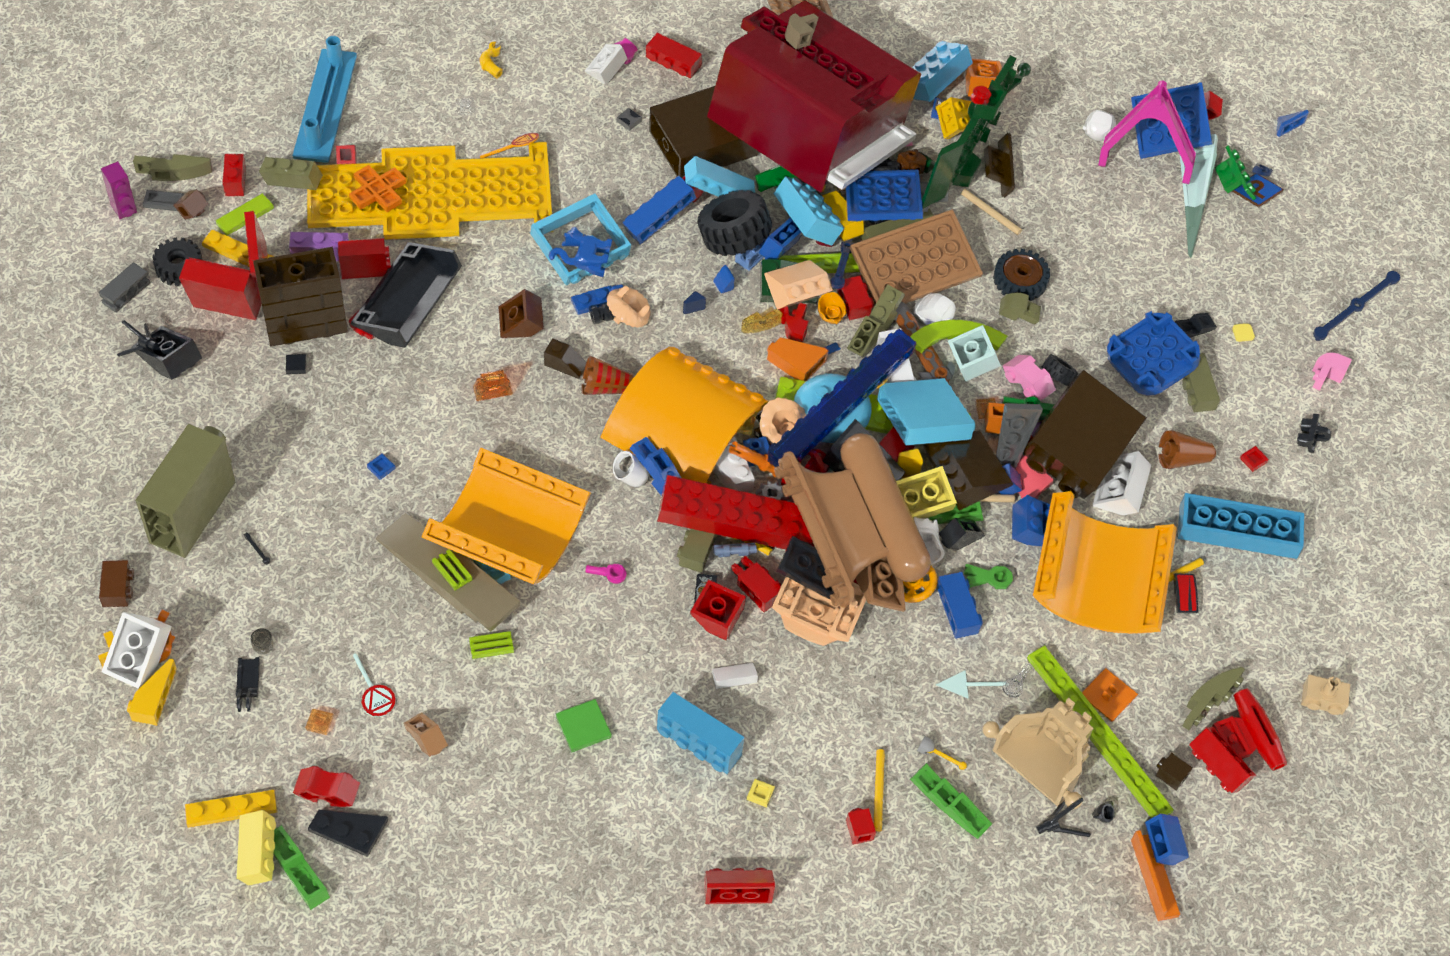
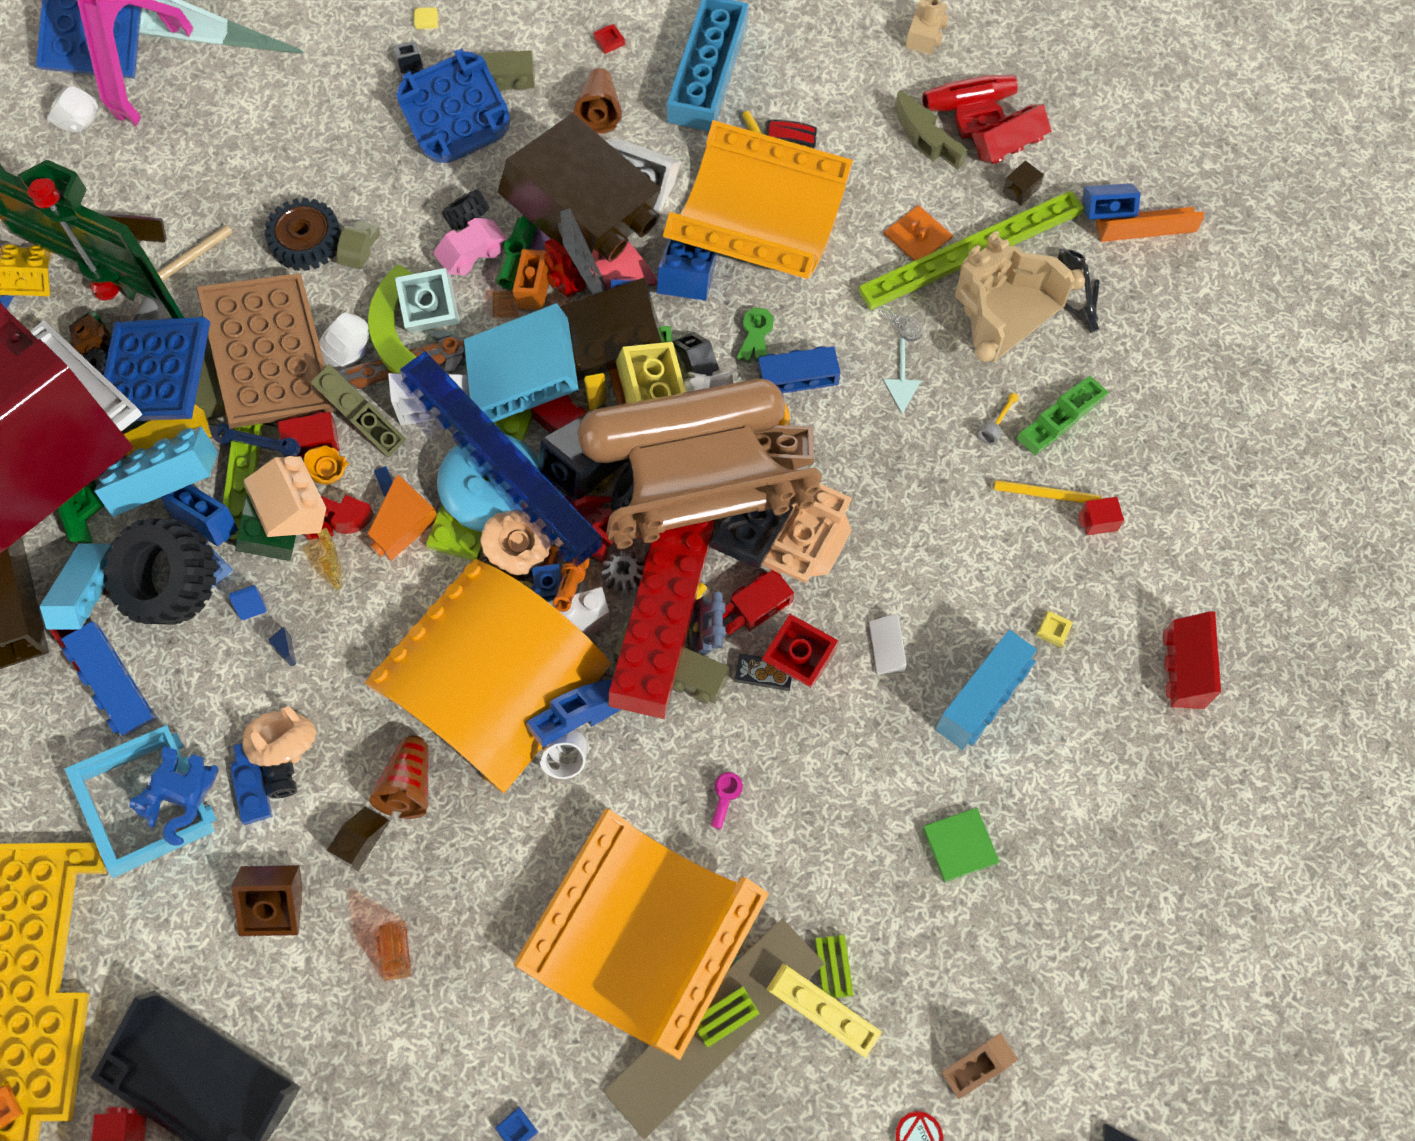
camera: 80 degrees left, 10 degrees up
none -> light yellow tile [766,963,882,1058]

